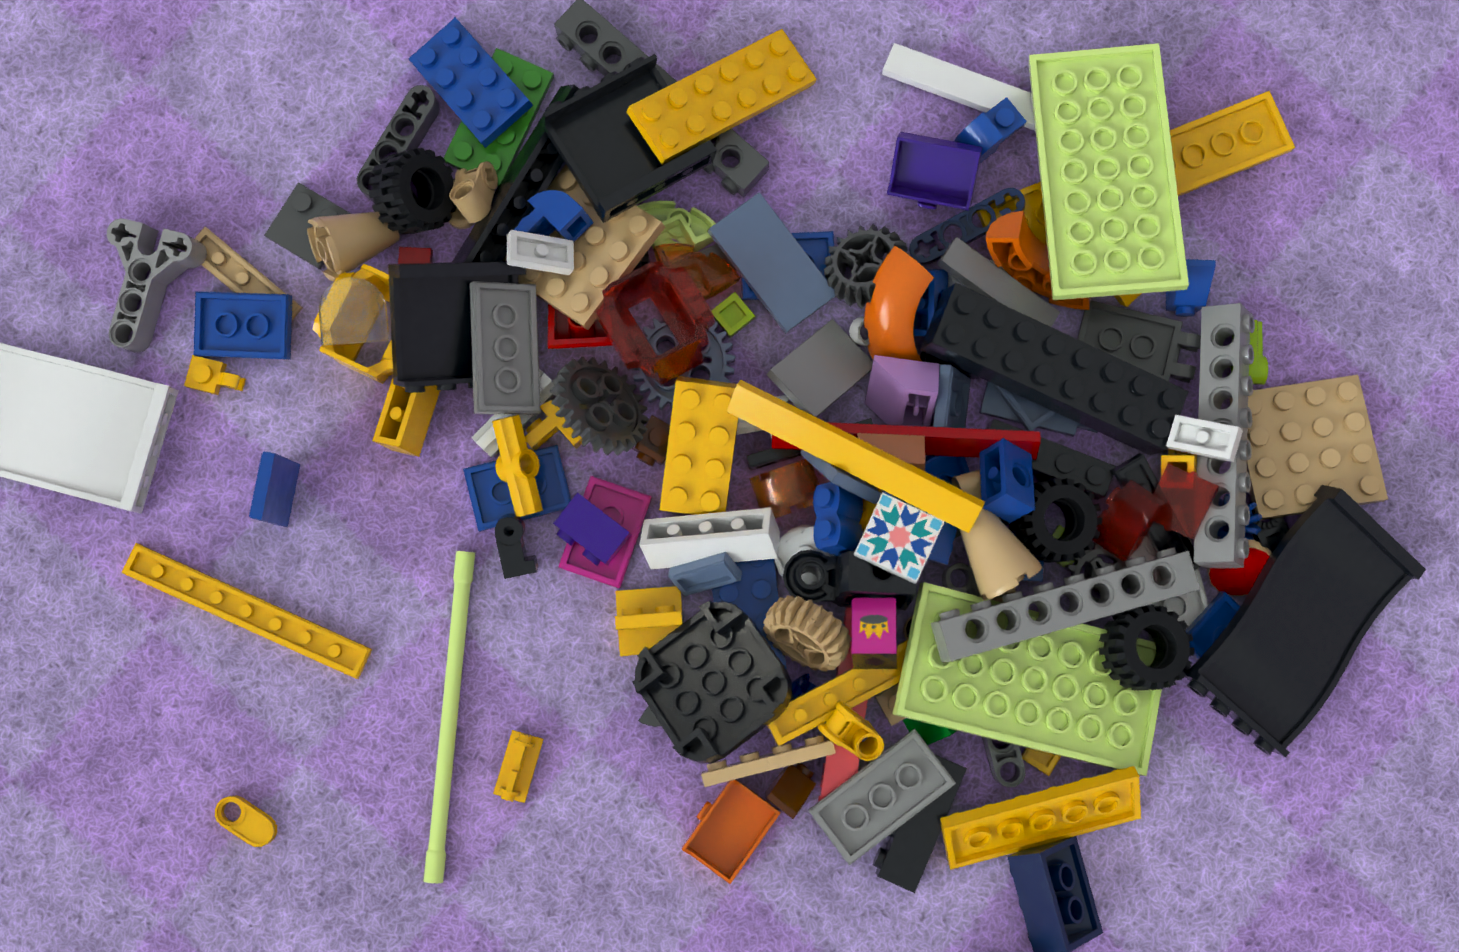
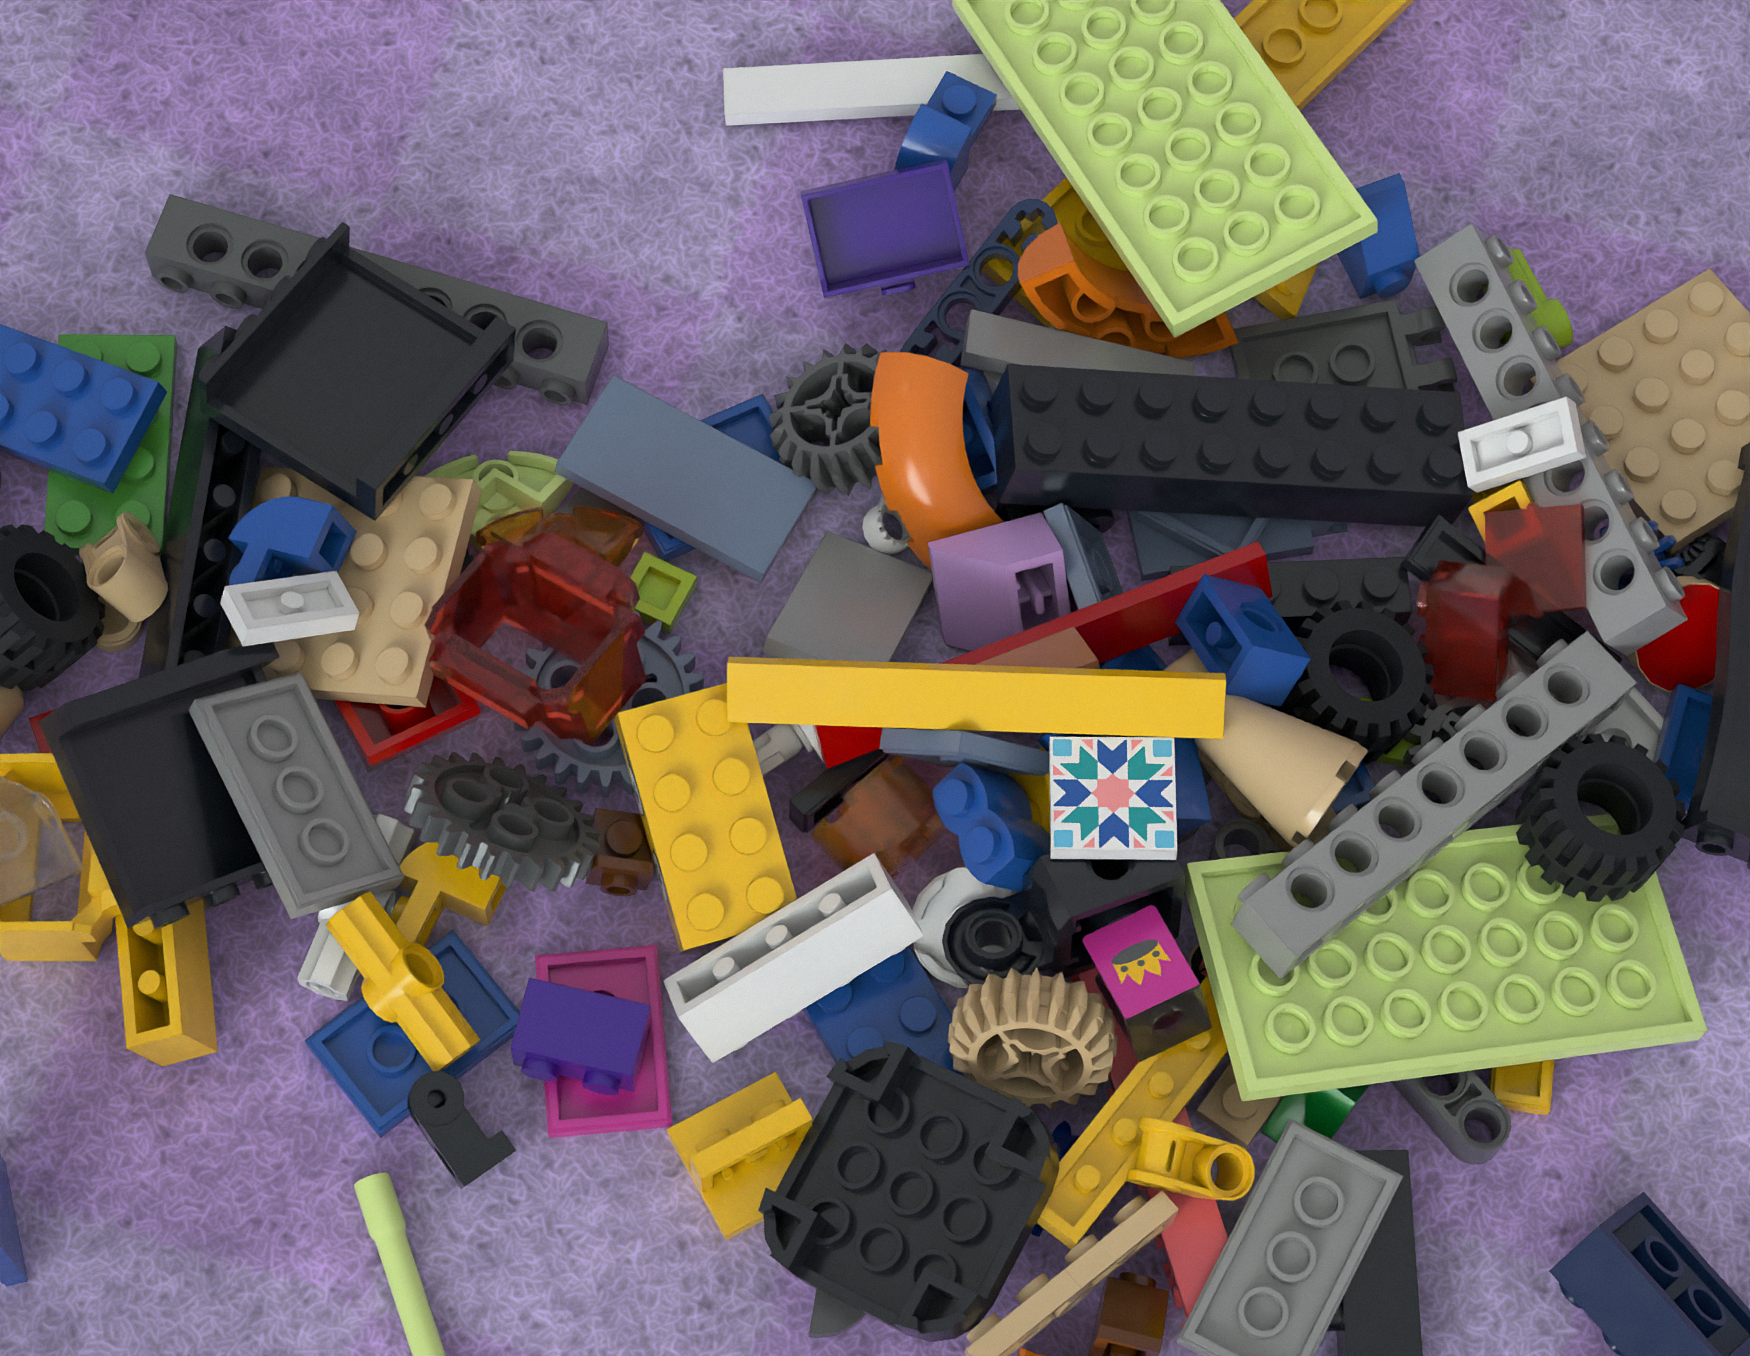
camera: 30 degrees left, 15 degrees down
yellow plate [626,29,817,165] -> none
sand blue tile [668,552,742,596] -> none
yellow plate [940,766,1141,870] -> none

